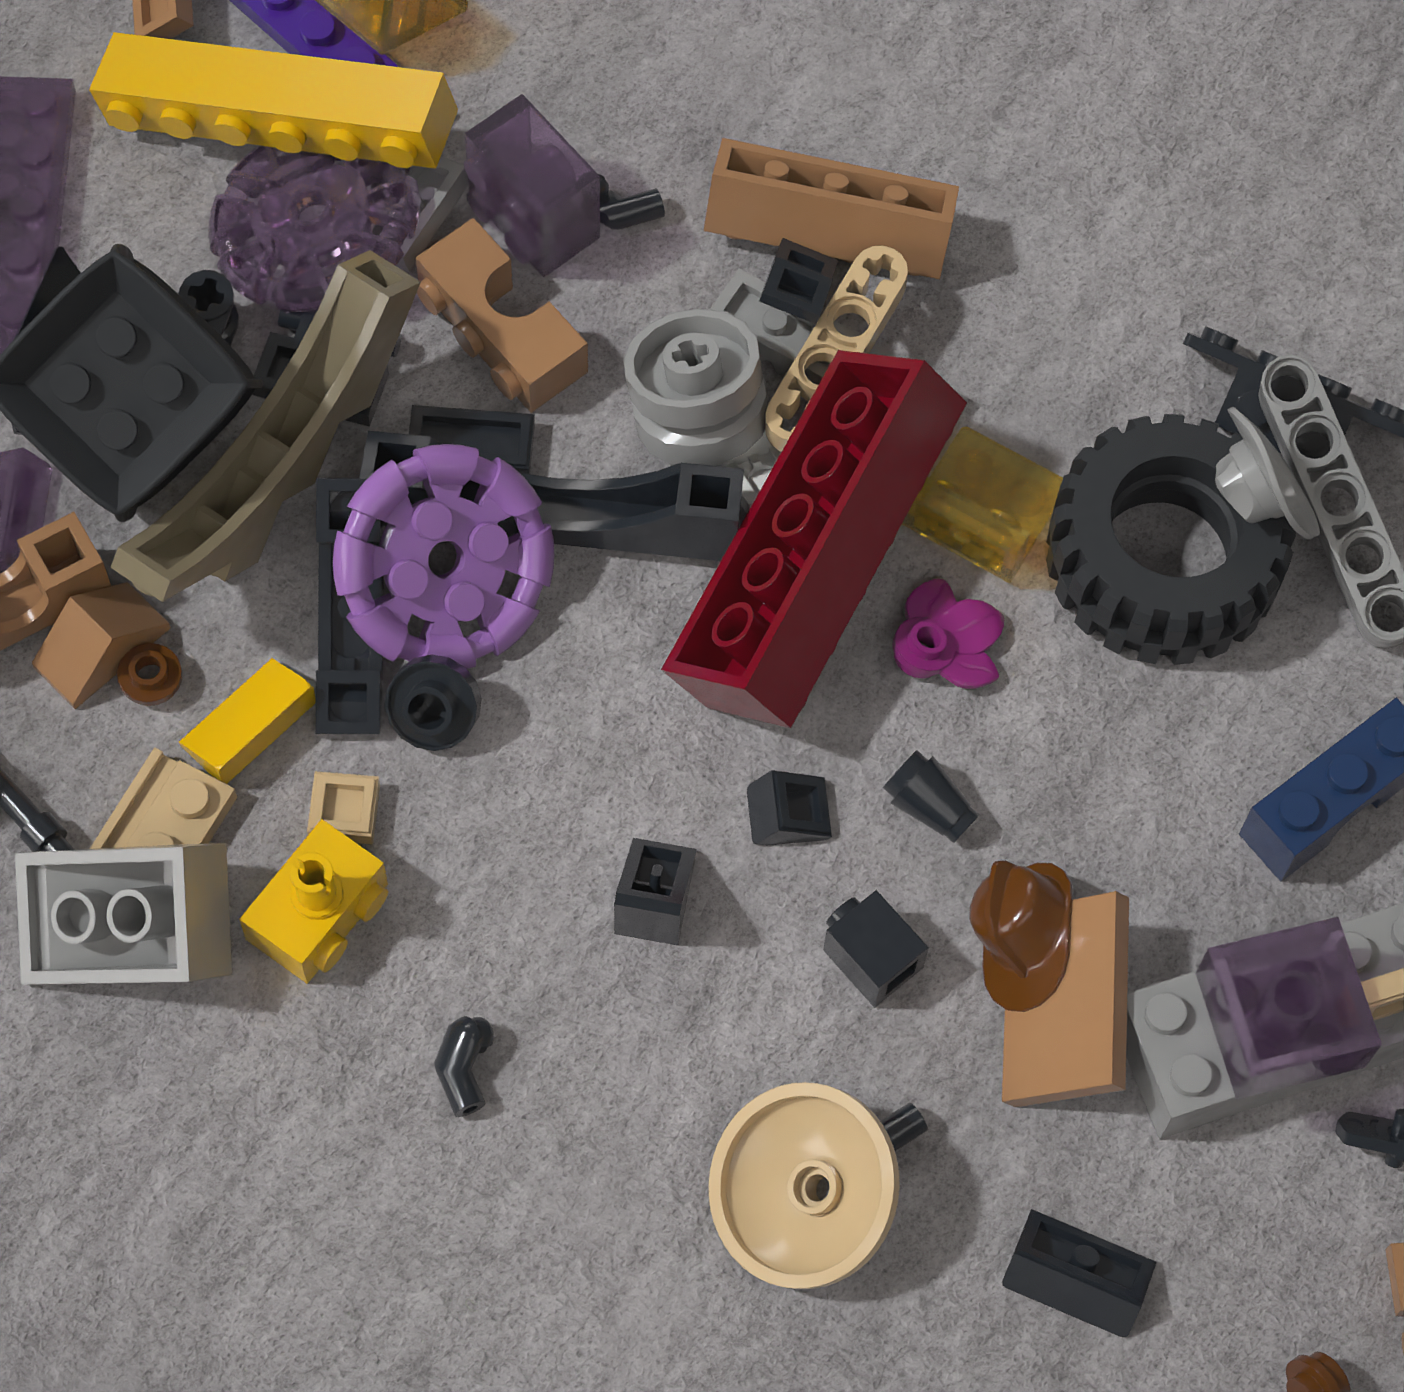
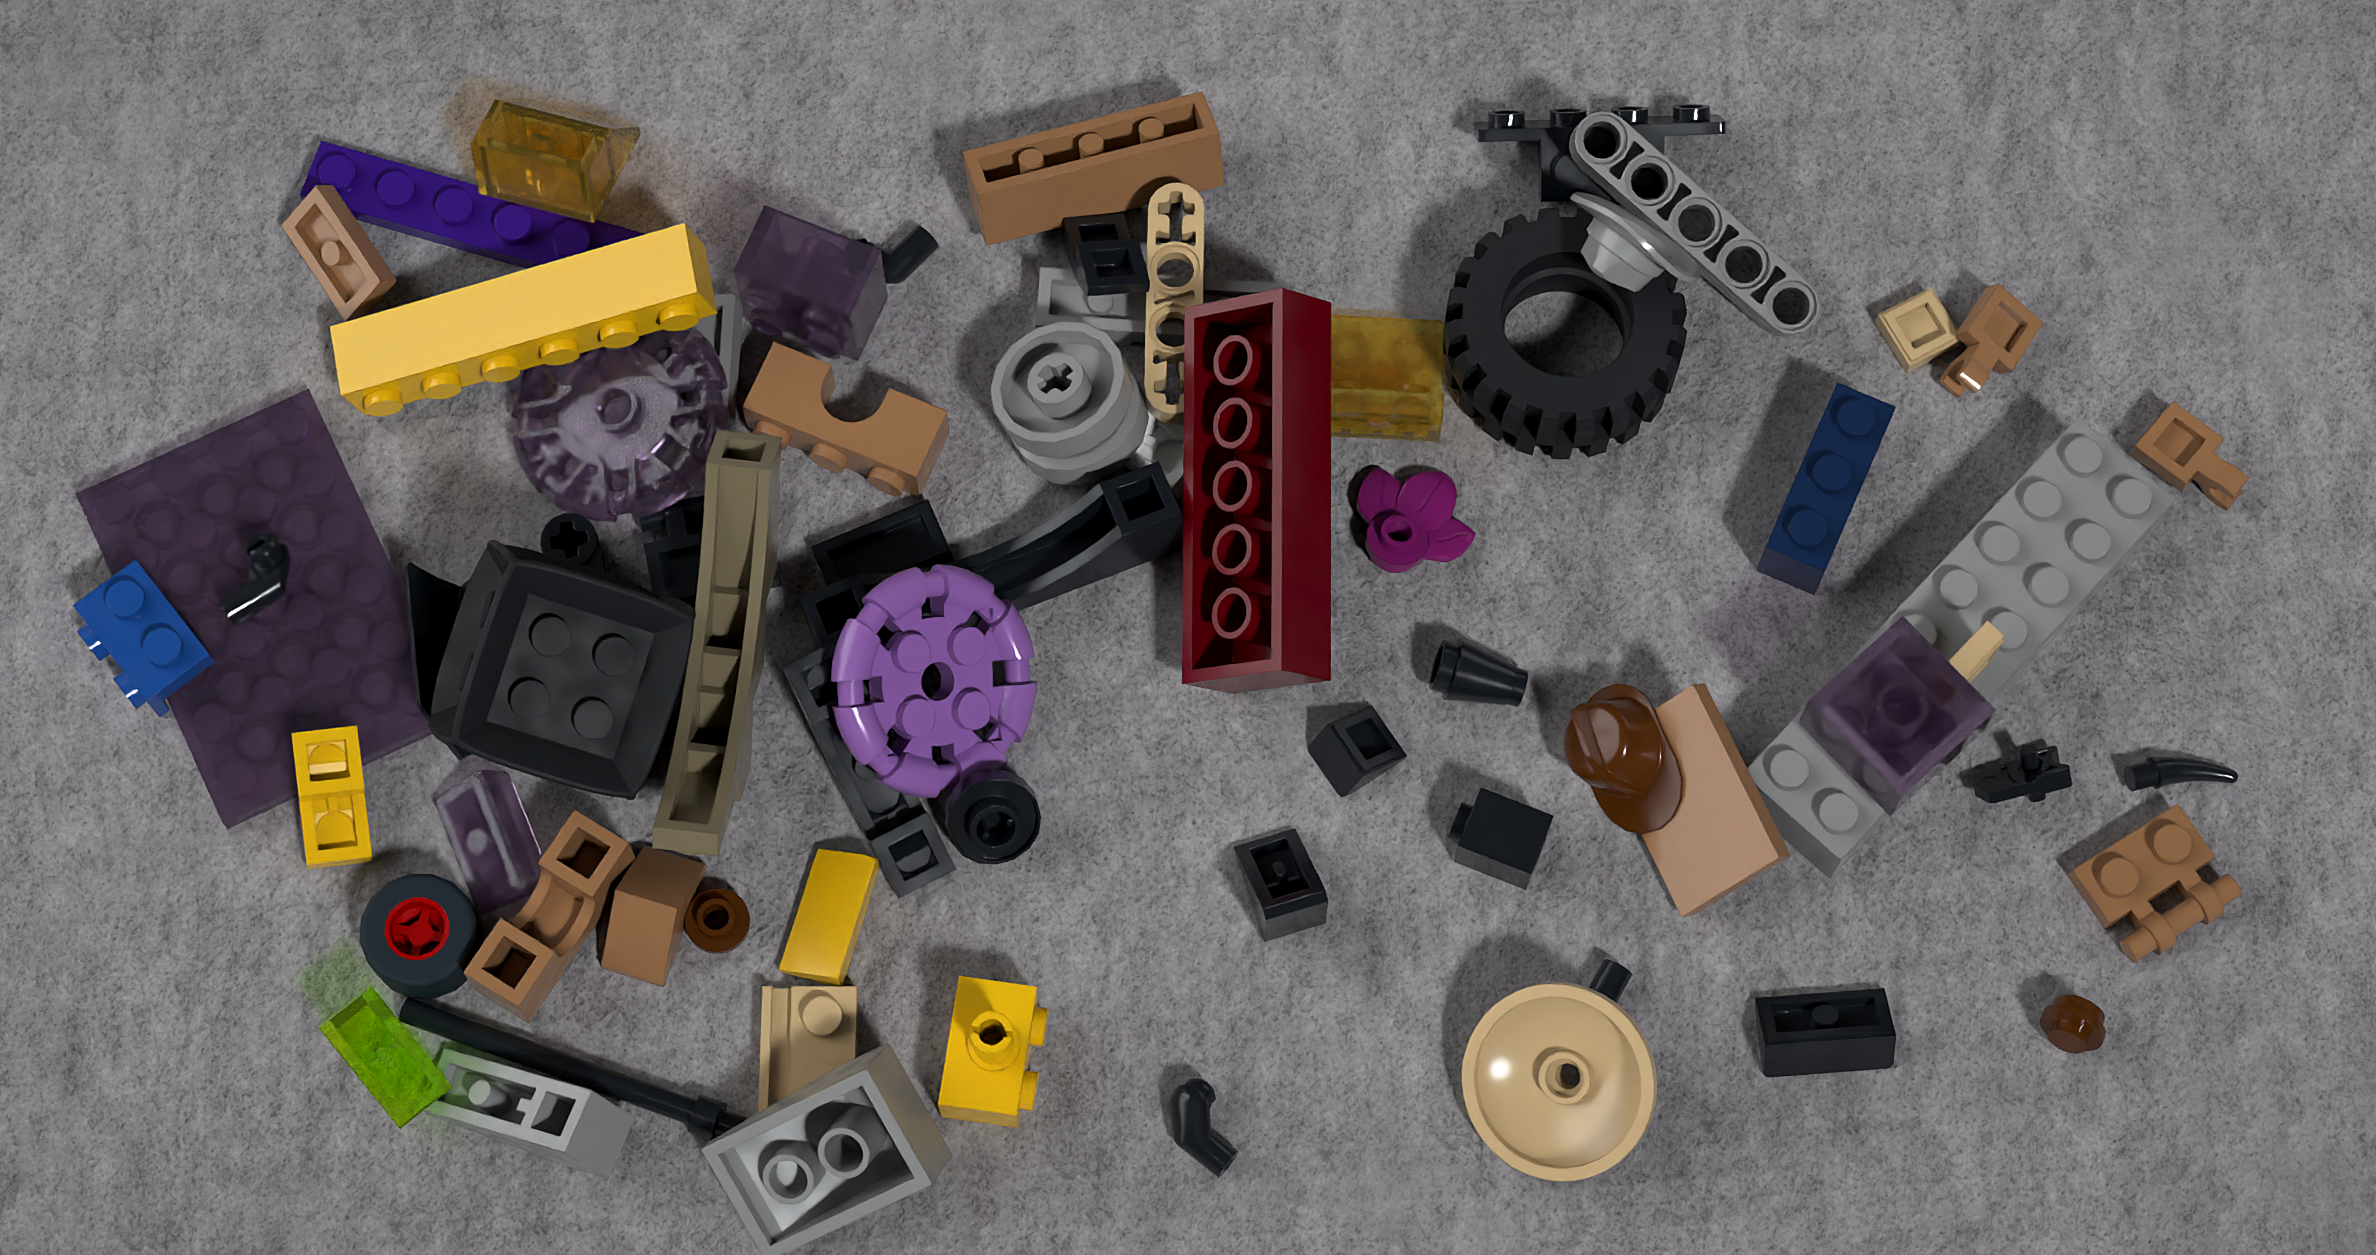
camera: 25 degrees left, 5 degrees up
tan tile [307,771,380,844] -> none

